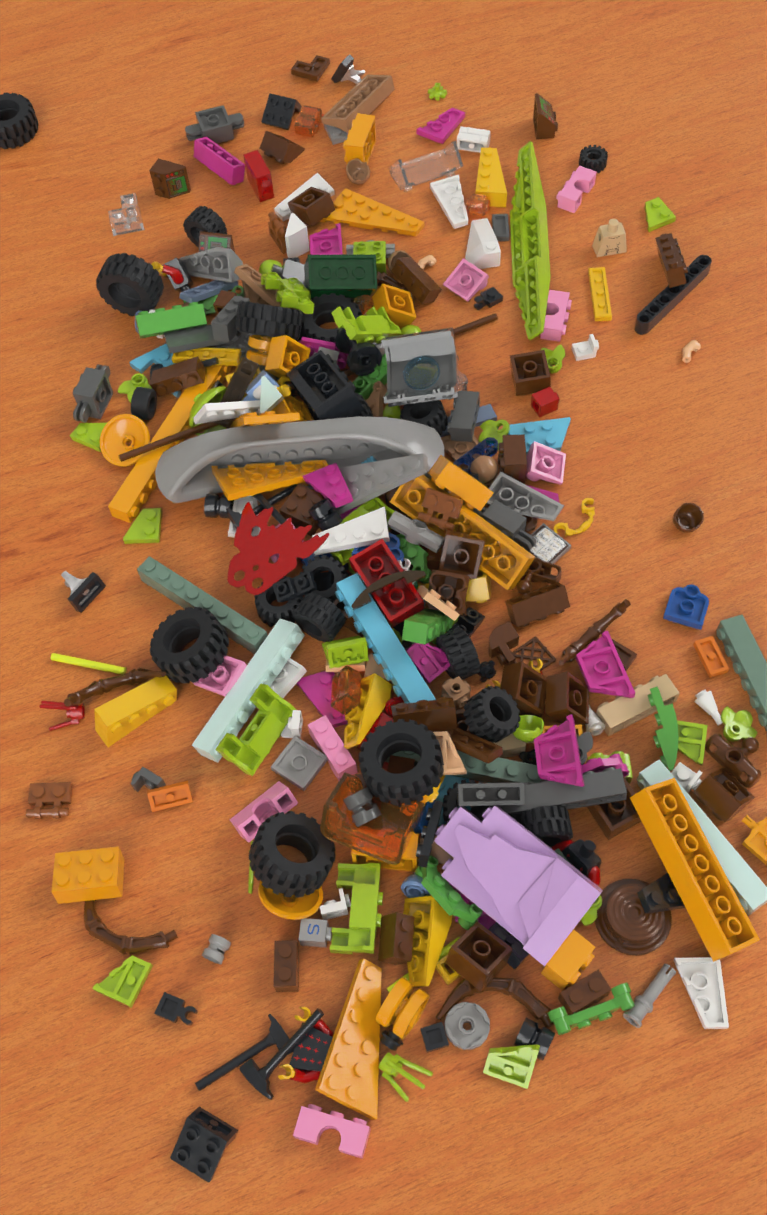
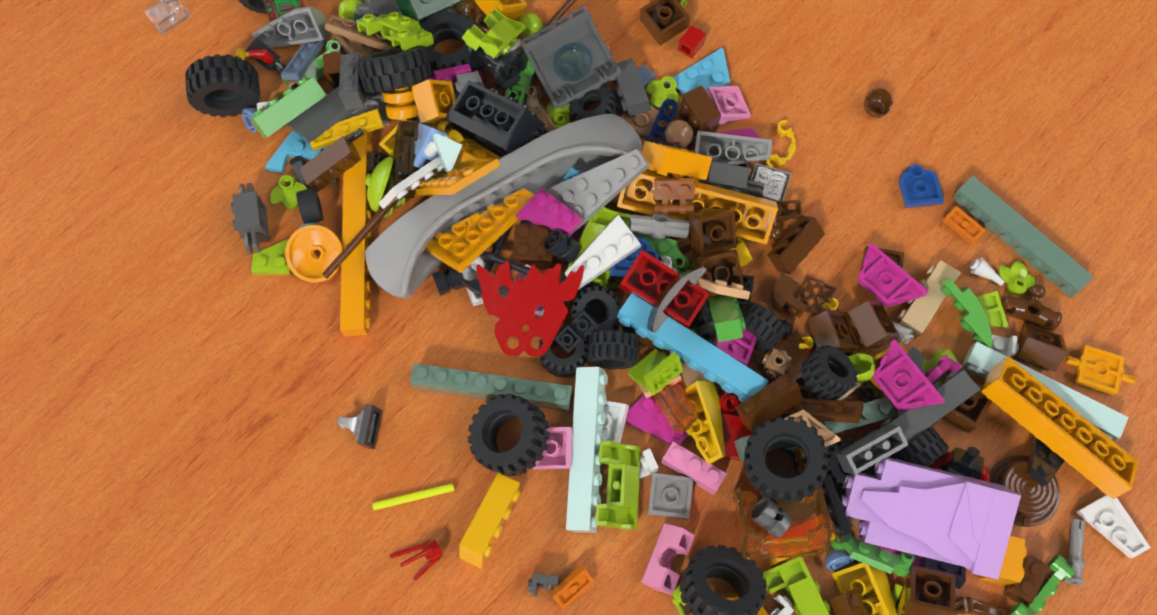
camera: 30 degrees left, 10 degrees up
reddish brown animal [64,668,166,707] -> none
lime wing [123,508,162,544] -> none
reddish brown animal [559,599,631,665] -> none

